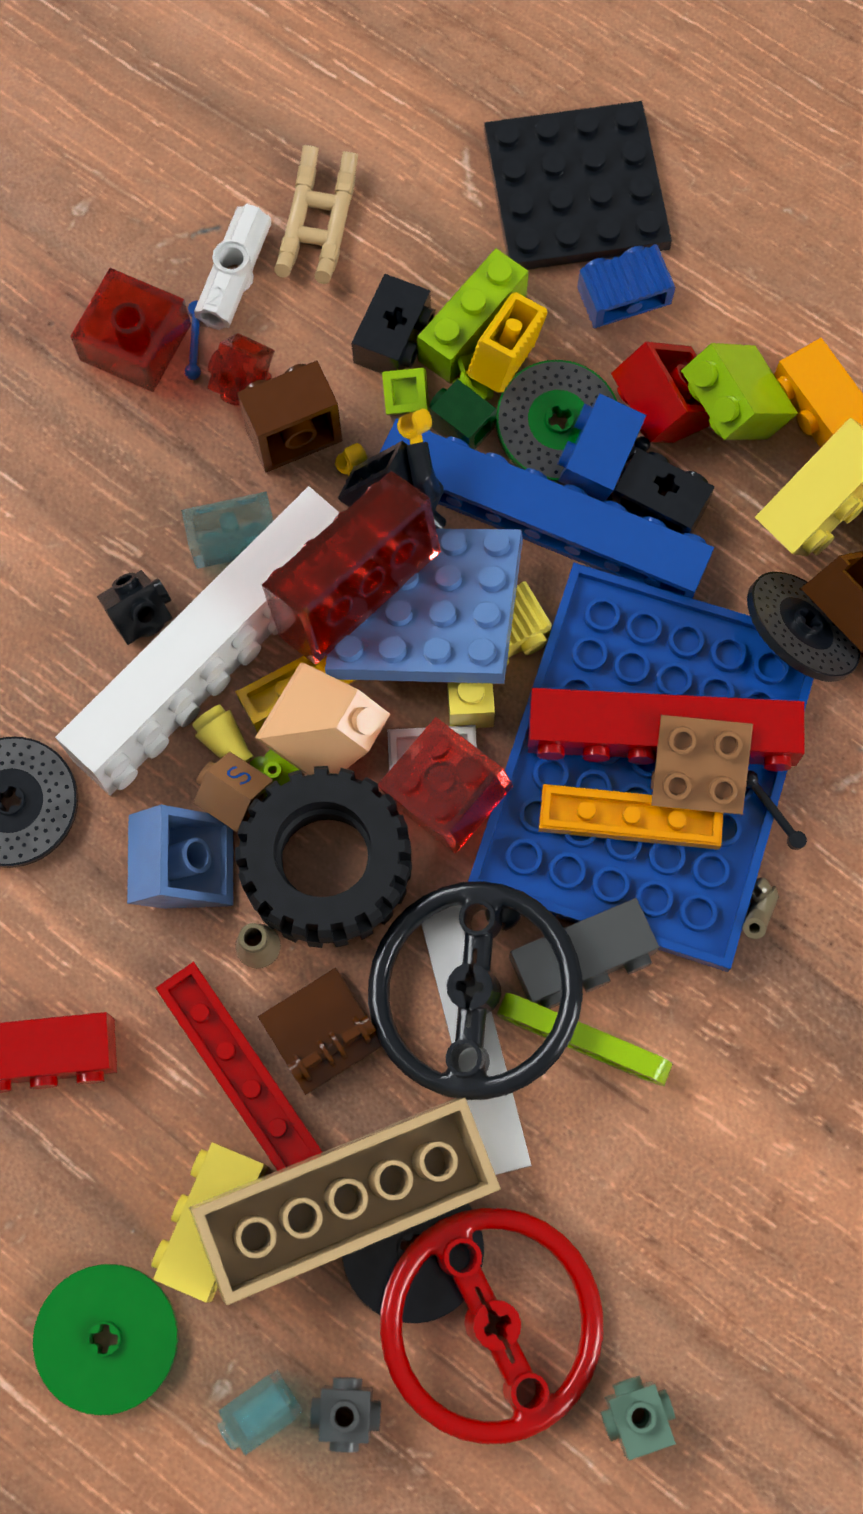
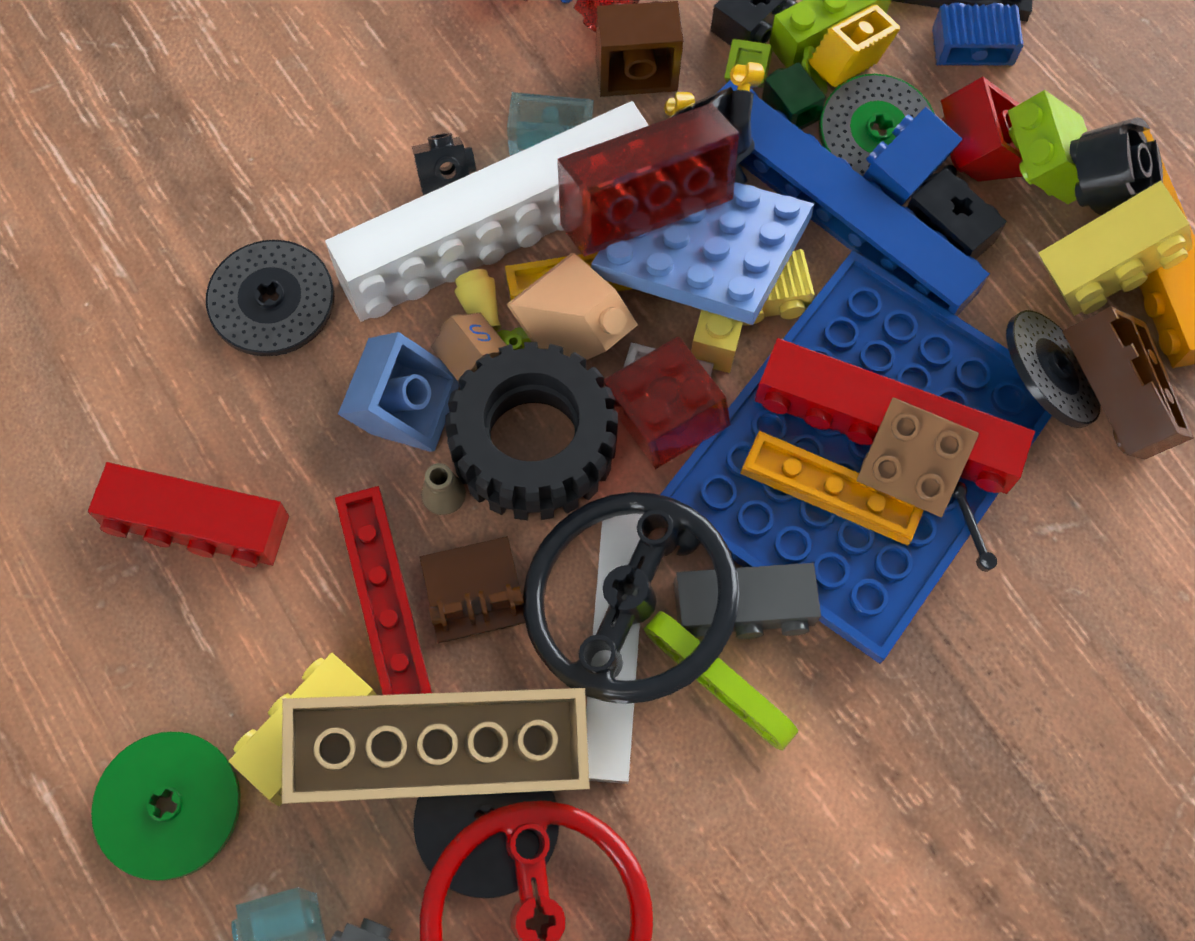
camera: 15 degrees right, 5 degrees down
dark tan arm [743,878,779,939] -> none
none -> black brick [1069,117,1163,215]

